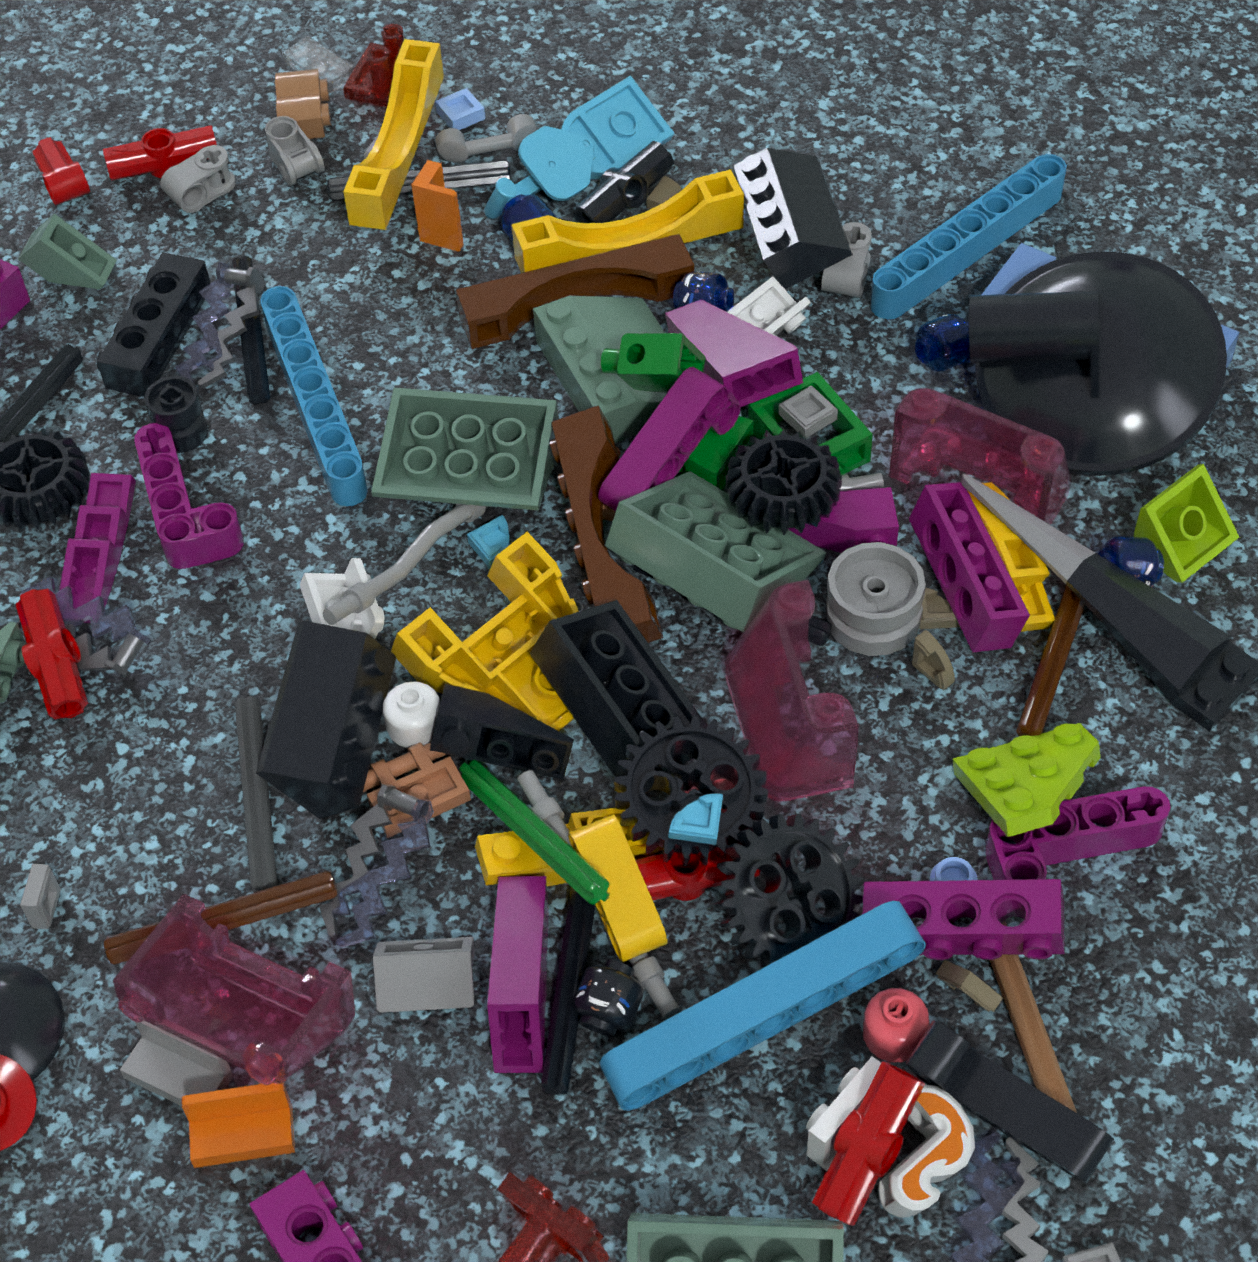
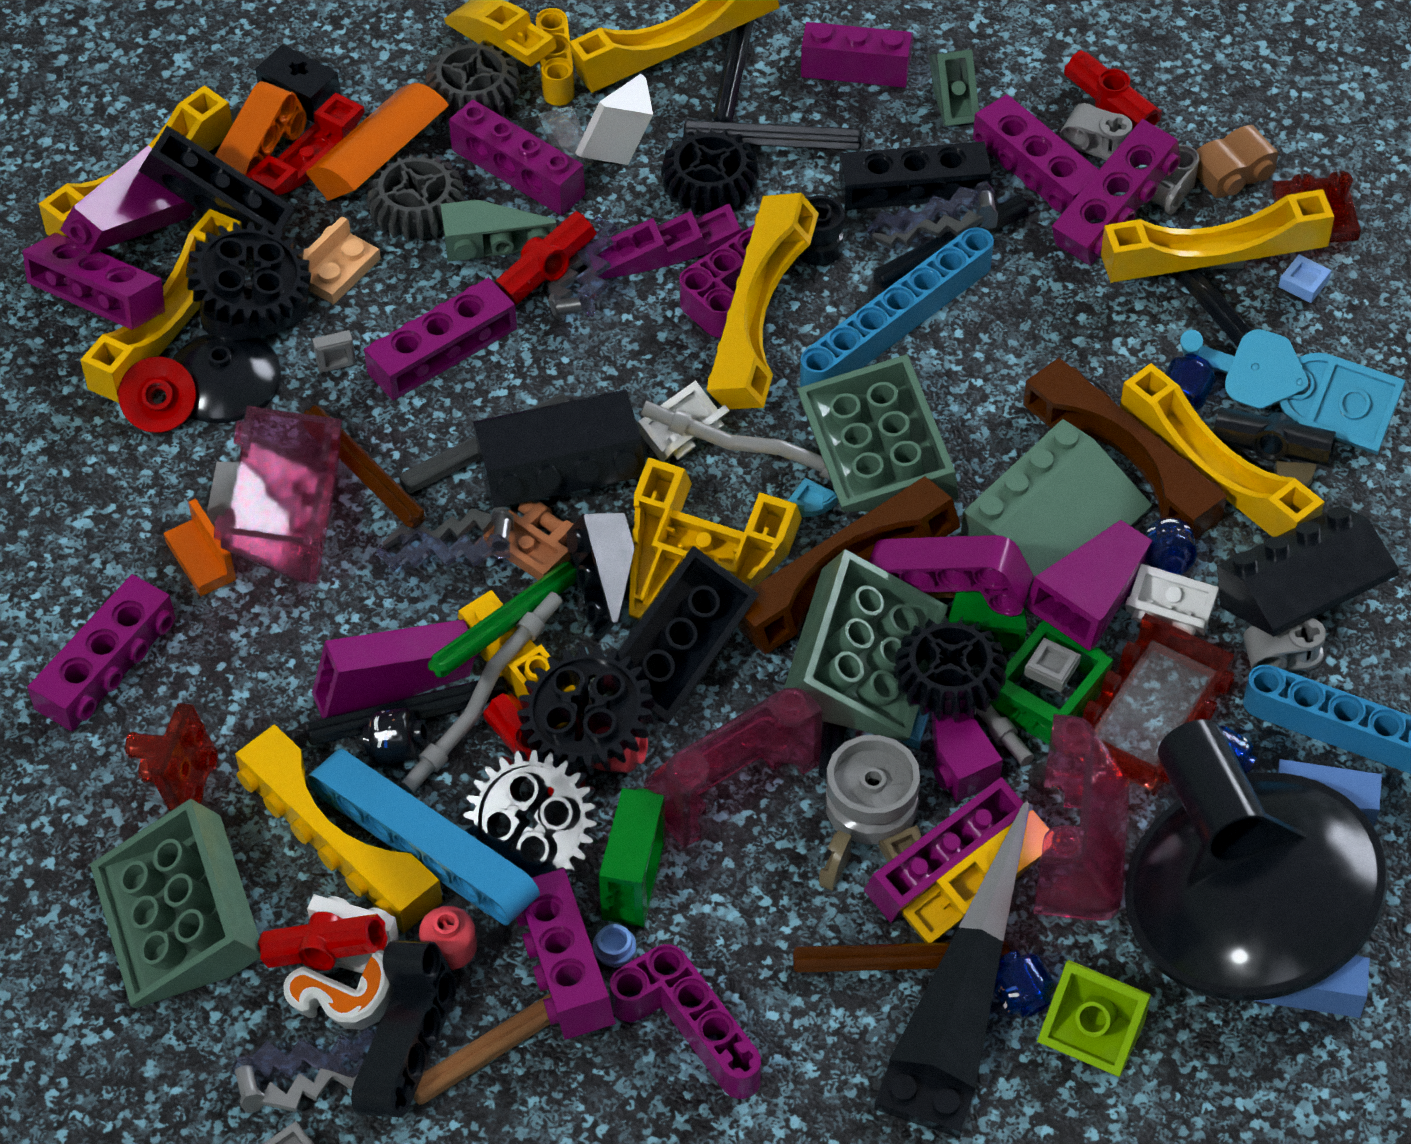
camera: 65 degrees right, 0 degrees up
red piece [32,137,90,206] -> none
clear plate [282,36,356,93] -> none
light grey panel [373,937,475,1012] -> none
white head [383,681,441,748] -> none
orange panel [412,160,464,252] -> none
light grey bar [435,114,537,163] -> none
yellow beam [568,815,668,963] -> none
green torso [601,333,706,393] -> none
medium azure tile [668,794,723,845] -> none
dark tan tile [936,960,1003,1012] -> none
lime plate [952,723,1101,837] -> none
none -> yellow arch [235,724,443,933]
none -> magenta brick [364,277,517,401]
none -> green window [599,788,666,927]
none -> yellow arch [706,193,819,409]
none -> magenta brick [973,94,1099,214]
none -> magenta brick [1052,119,1181,266]
none -> window [1065,613,1236,797]

